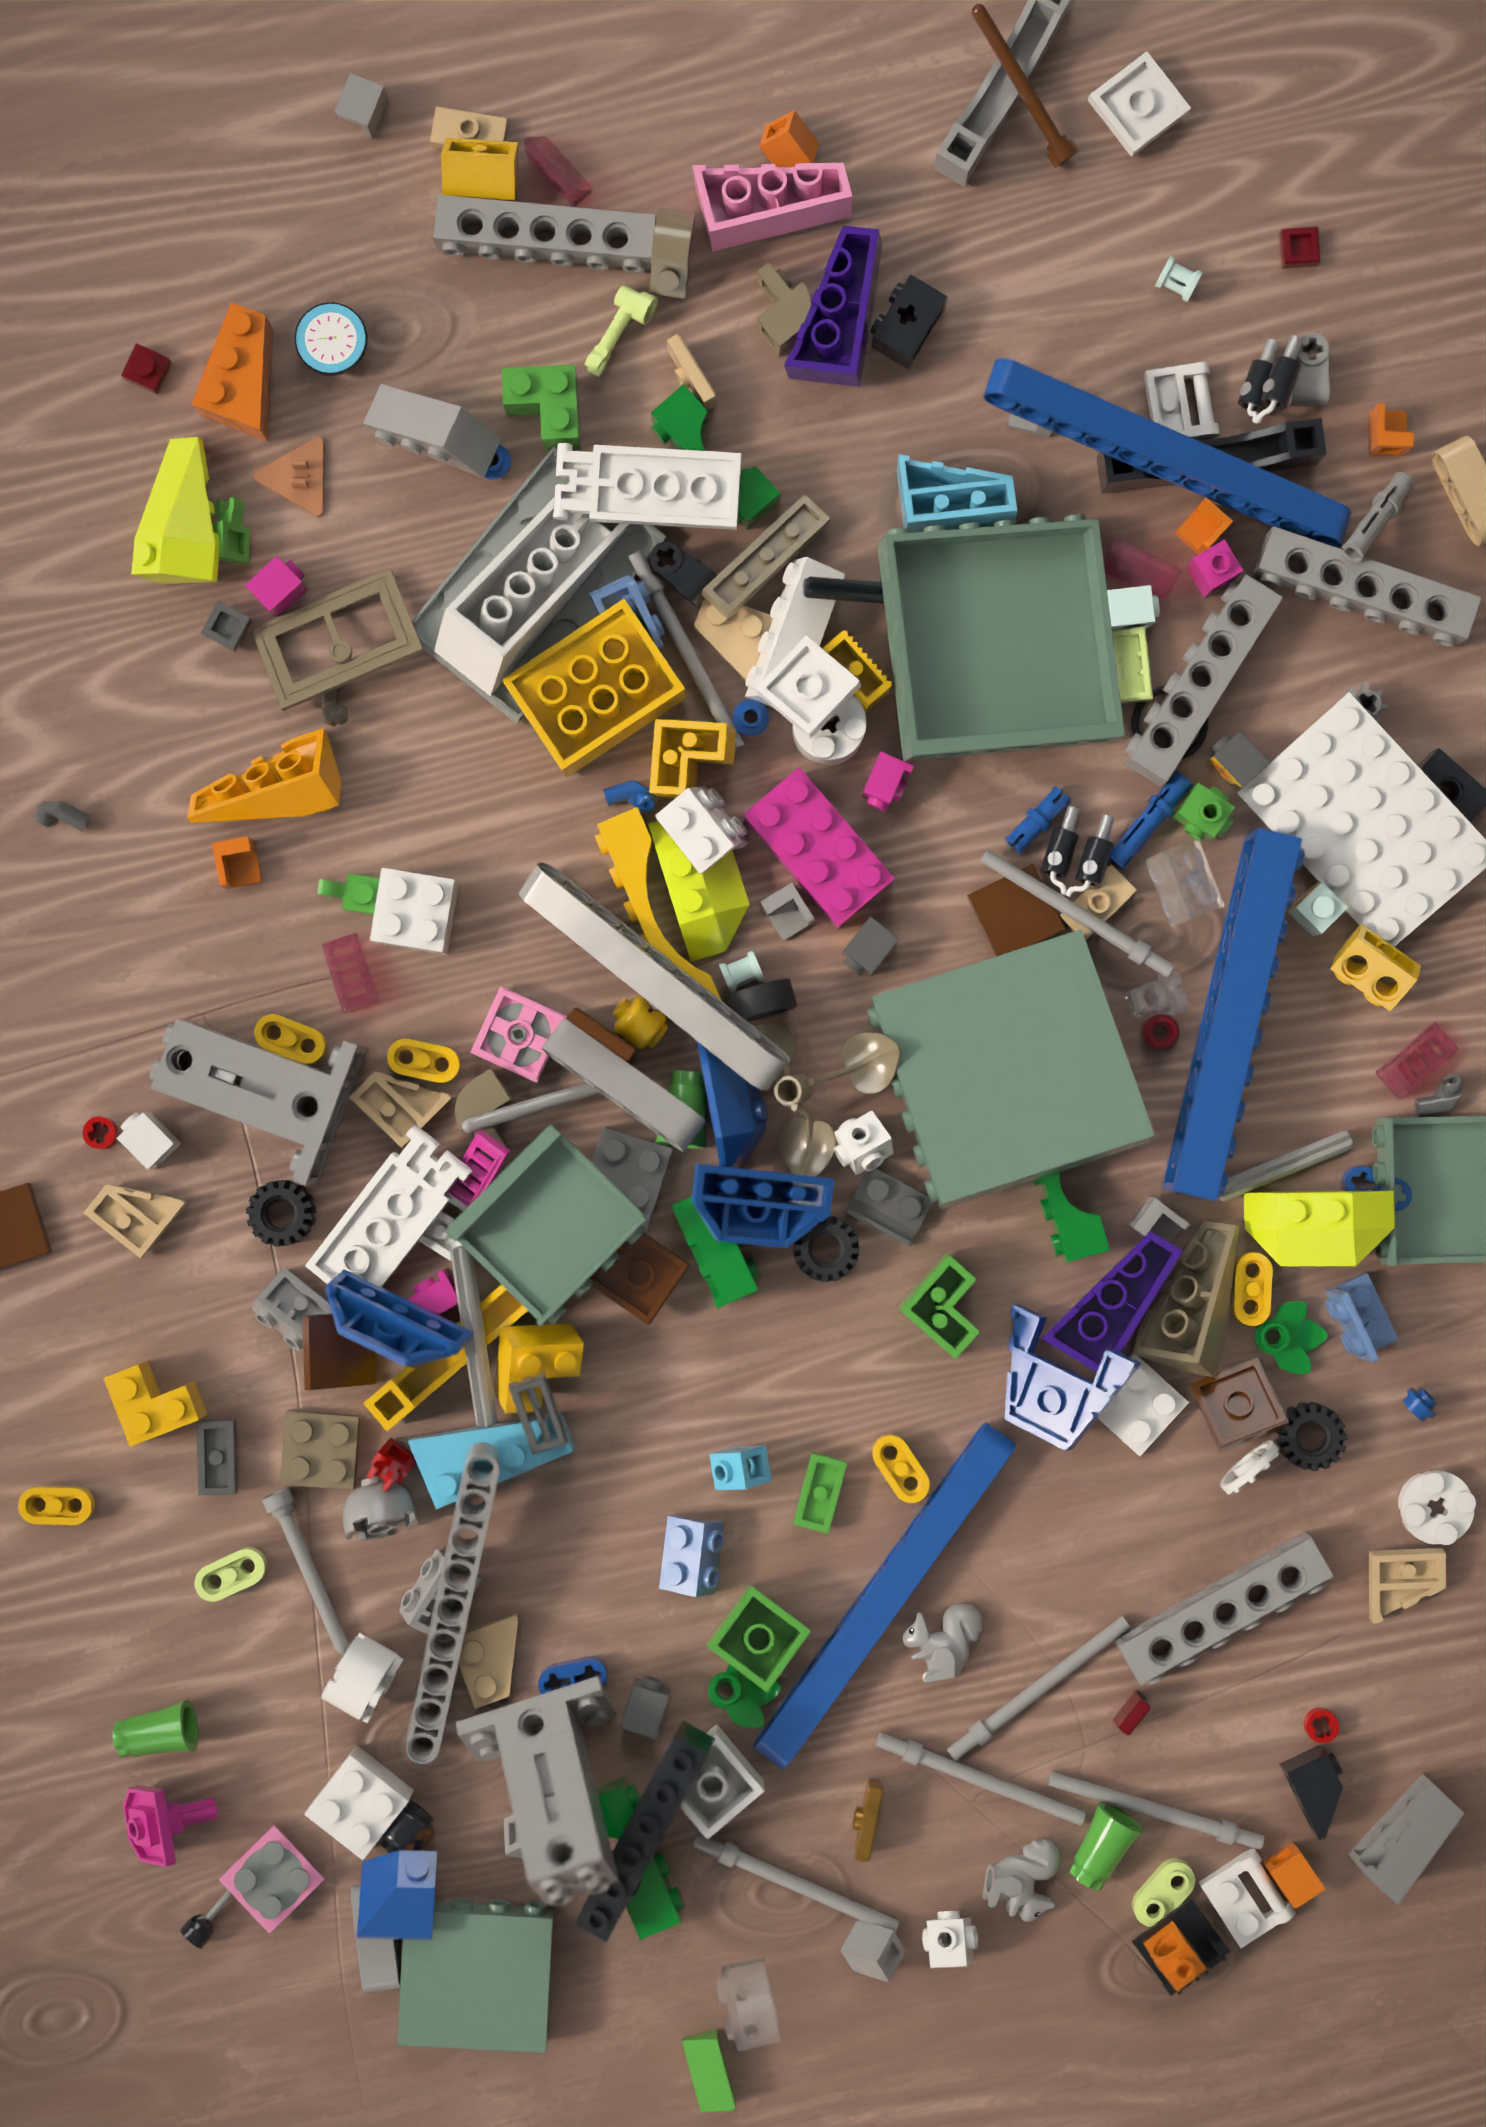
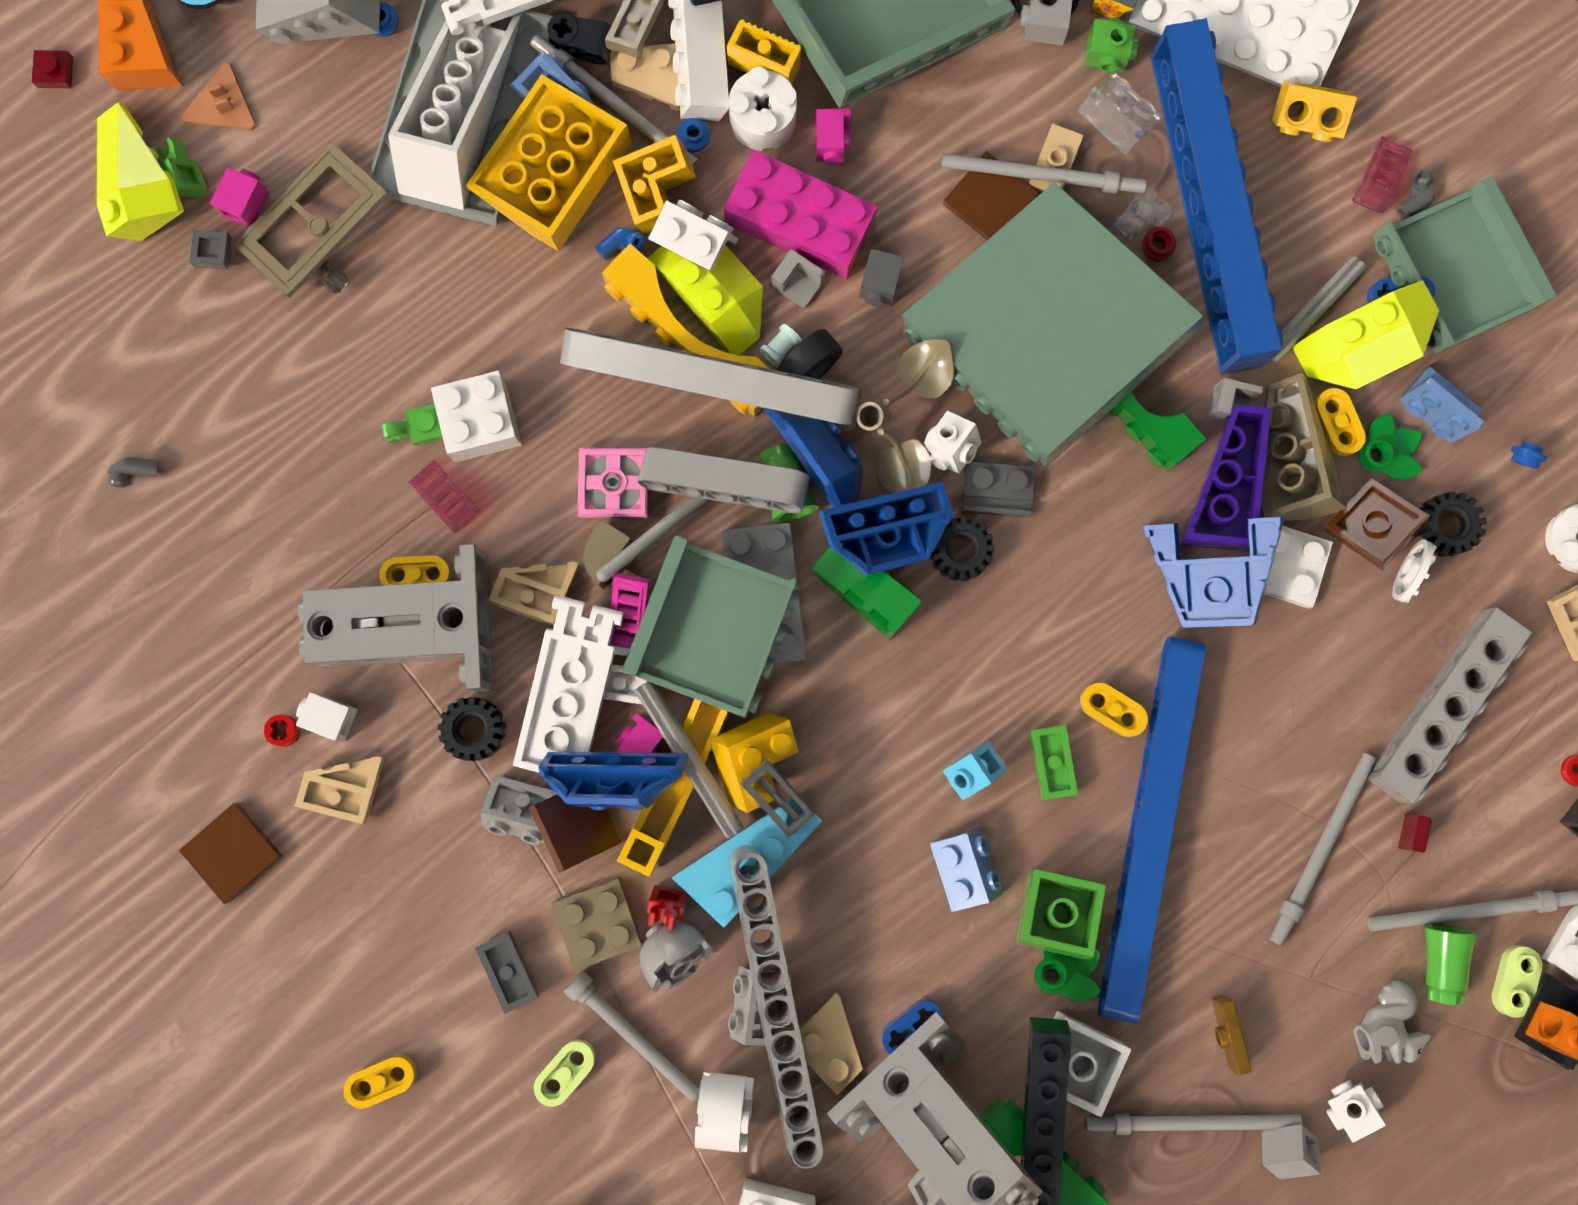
camera: 30 degrees left, 5 degrees down
yellow brick [103,1361,208,1447] -> none
light orange wedge [187,728,342,823] -> none
orange panel [212,836,262,890] -> none
yellow plate [387,1039,461,1083] -> none
reddish brown tile [567,1008,638,1063] -> none
reddish brown tile [590,1232,691,1326] -> none
yellow head [612,995,668,1049] -> none
dark grey brick [621,1676,670,1739] -> none
white plate [756,636,861,739] -> none
light grey bar [875,1732,1086,1826] -> none
bright green brick [898,1253,980,1359] -> none
light grey animal [903,1603,983,1683] -> none
blue pin [1004,786,1071,855] -> none
black piece [1041,806,1115,897] -> none
blue pin [1109,771,1194,870] -> none
light aqua brick [1287,882,1348,937] -> none

